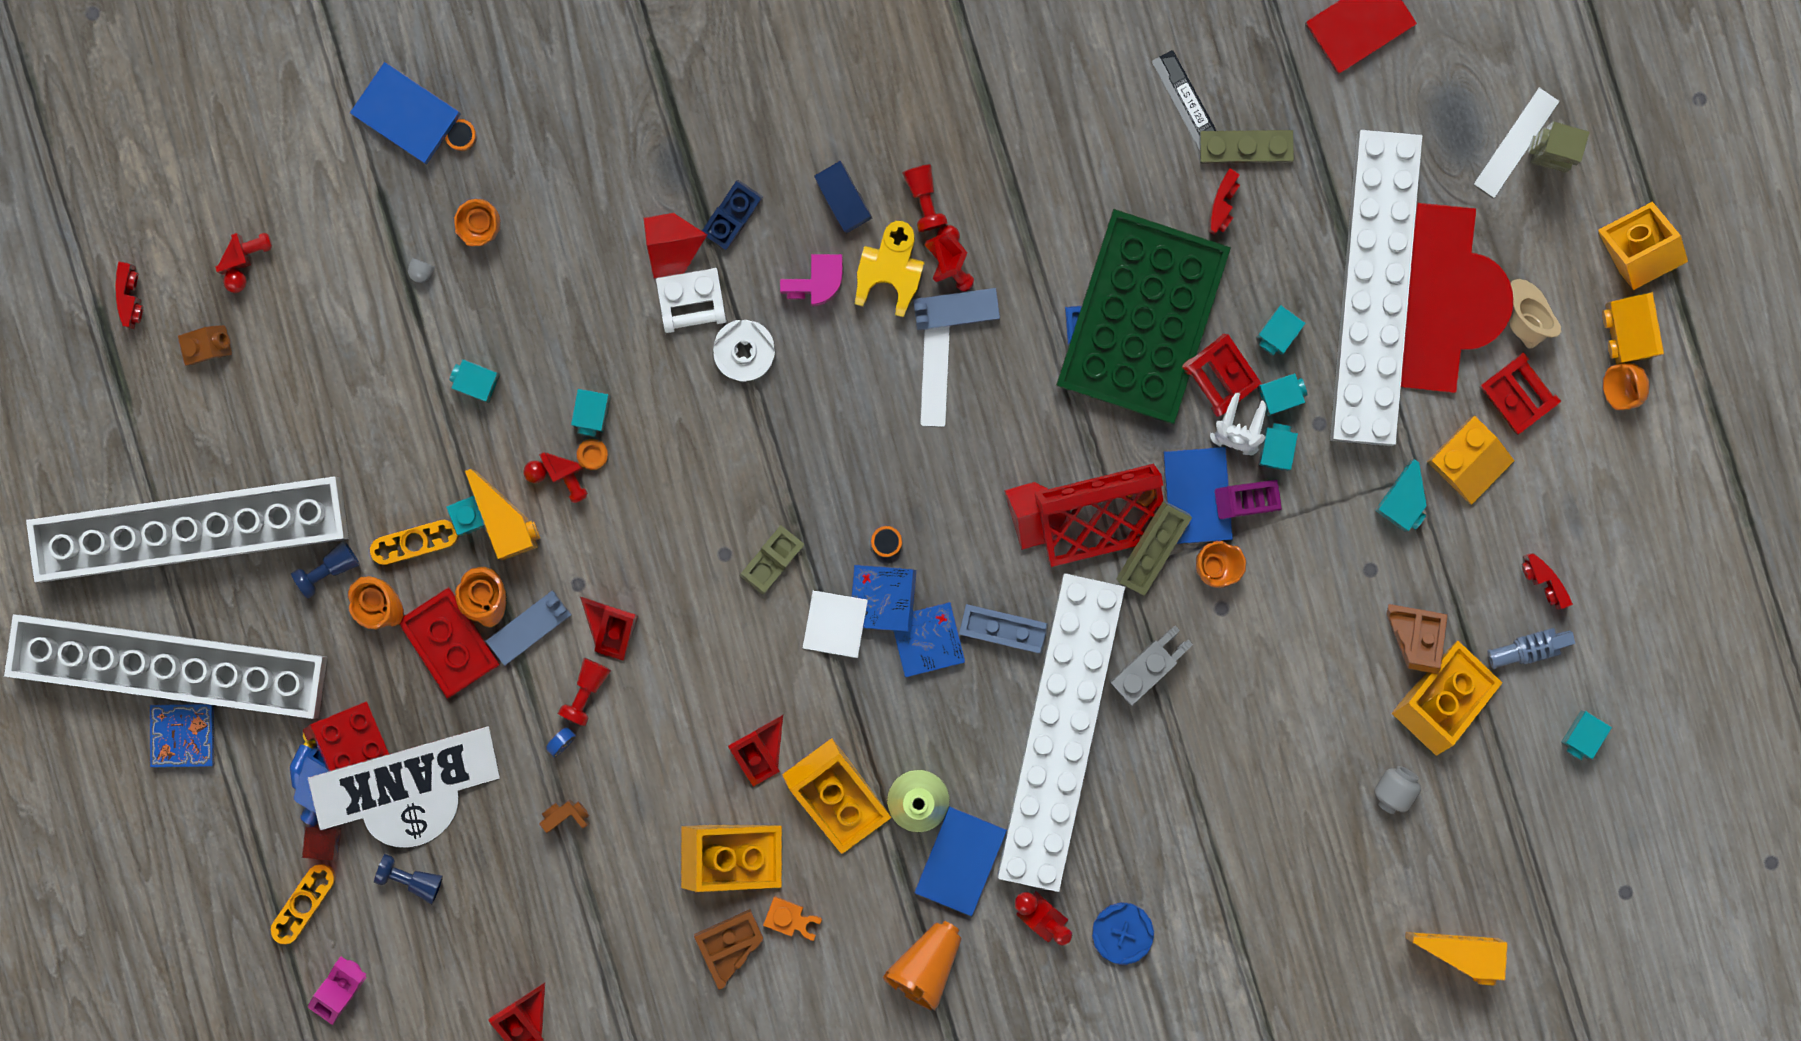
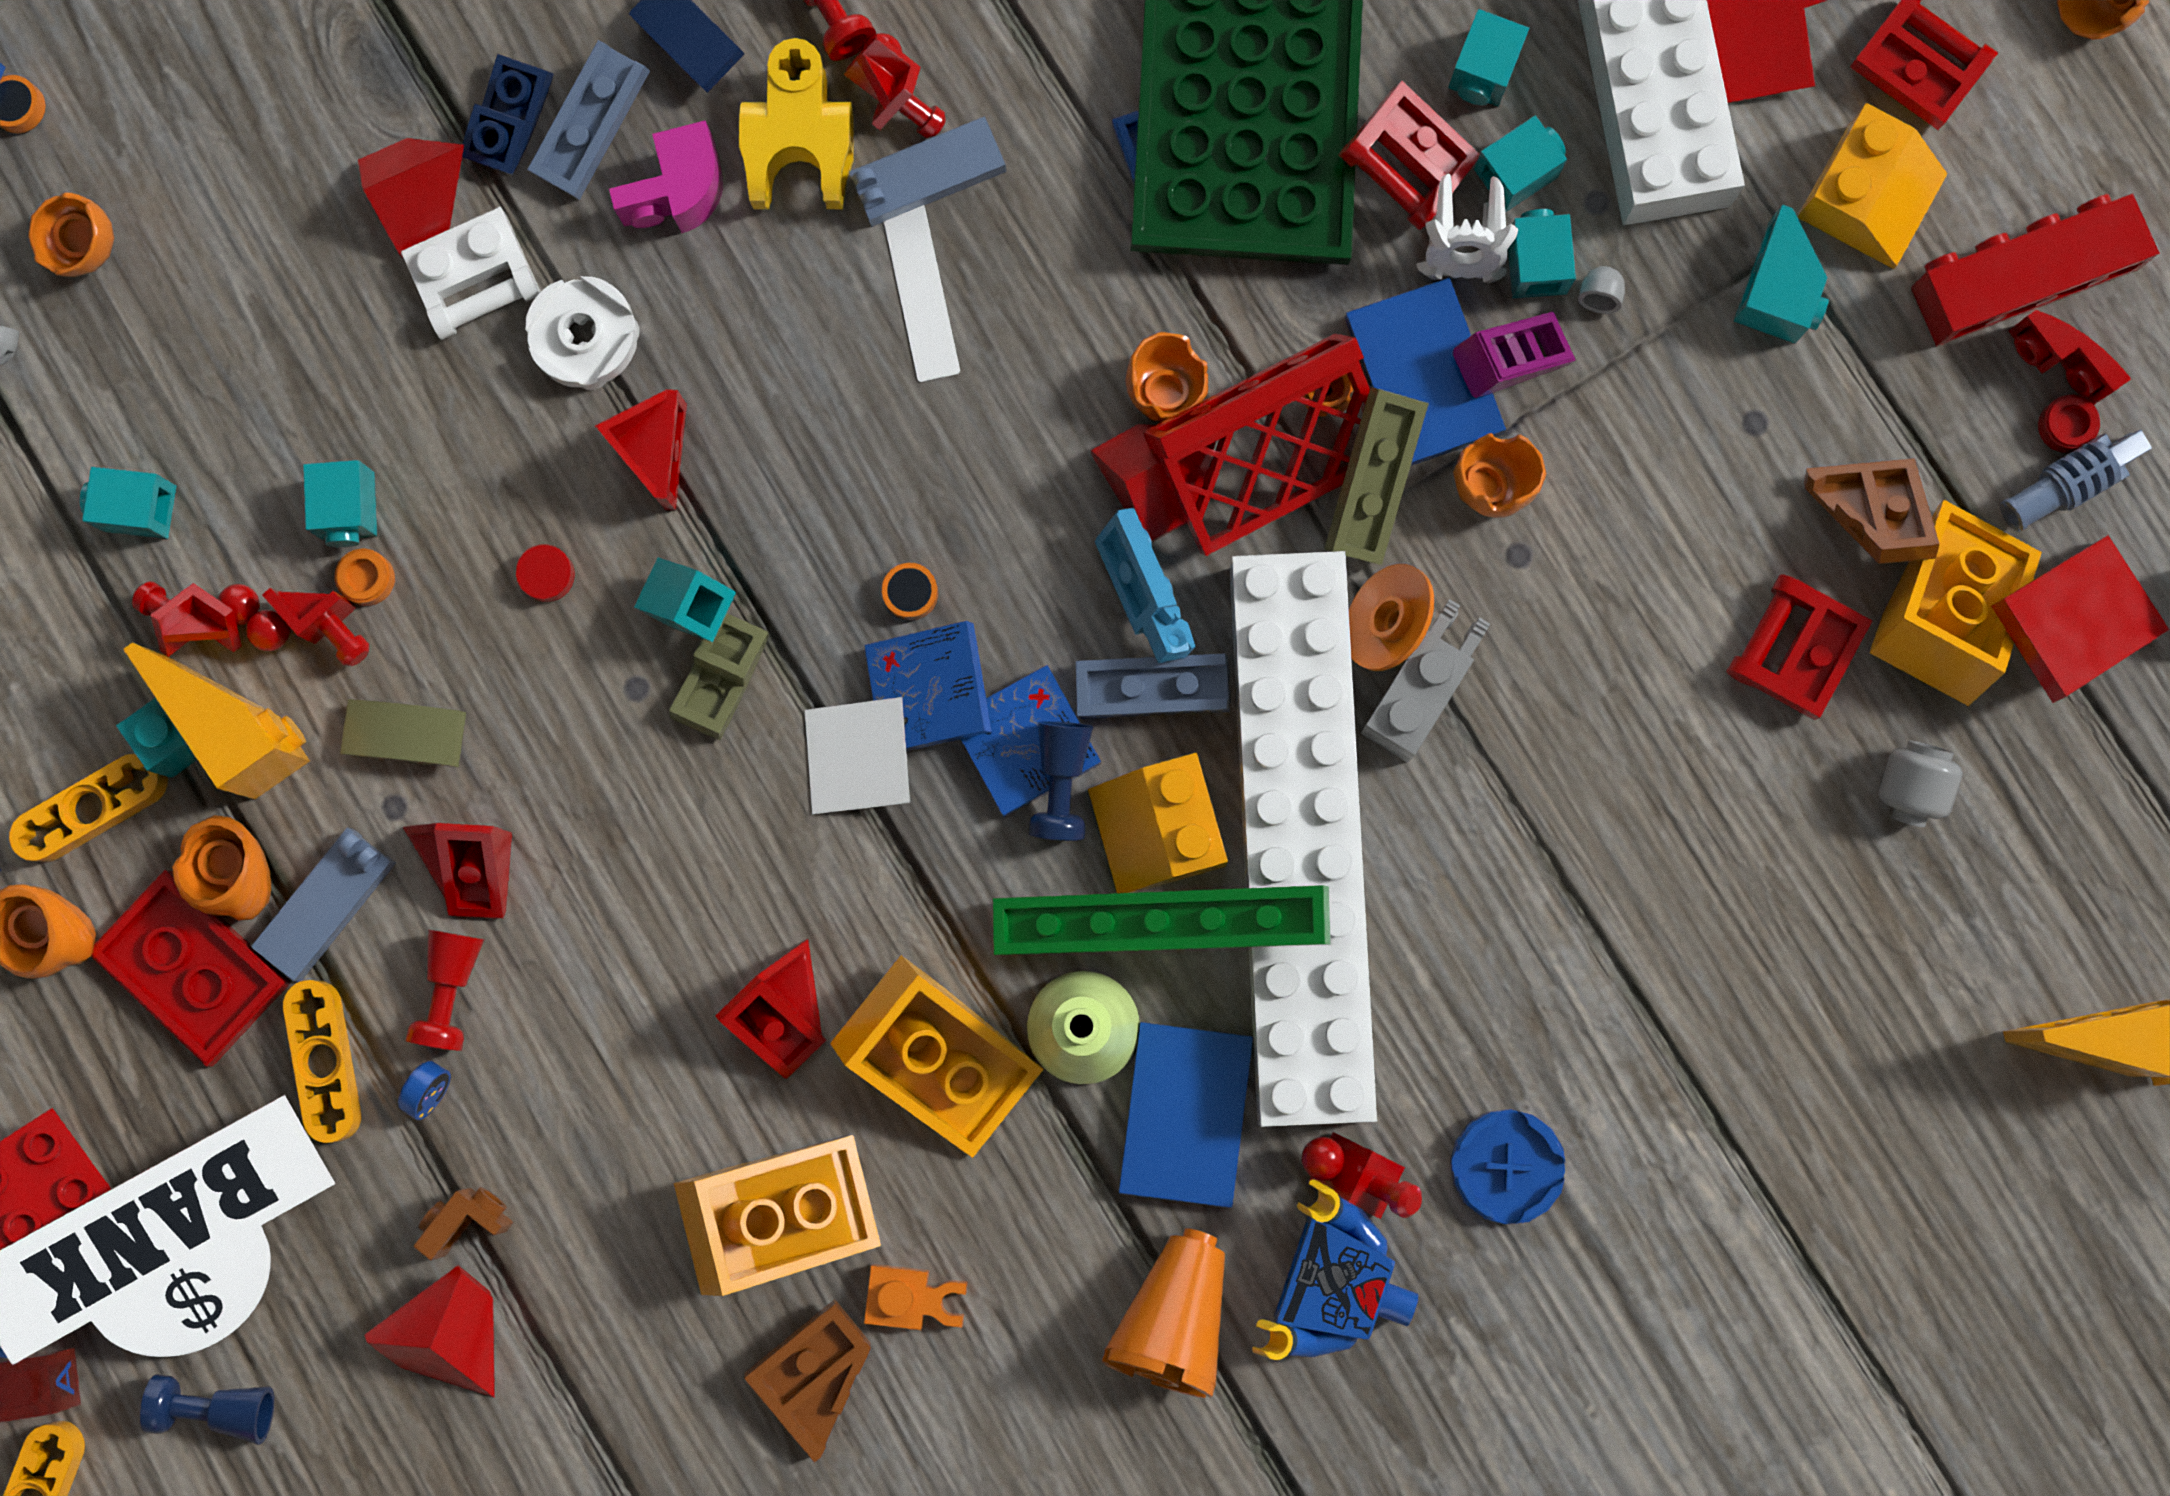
camera: 10 degrees left, 5 degrees down
none -> red piece [132,581,260,657]
none -> light orange beam [283,980,362,1143]
none -> olive slope [340,699,466,767]
none -> red slope [364,1265,495,1398]
none -> red tile [516,544,575,602]
none -> sand blue hinge [527,40,650,200]
none -> red slope [595,389,687,511]
none -> teal brick [634,557,736,643]
none -> green plate [993,885,1331,955]
none -> dark blue piece [1028,721,1094,841]
none -> light orange slope [1088,752,1228,893]
none -> dark azure hinge [1094,508,1195,663]
none -> orange hair [1125,332,1208,422]
none -> torso [1252,1179,1419,1360]
none -> orange dish [1349,564,1434,671]
none -> light grey hinge [1578,266,1625,314]
none -> red plate [1726,574,1873,720]
none -> red brick [1911,193,2160,347]
none -> red tile [1991,535,2170,703]
none -> red tile [2038,394,2100,453]

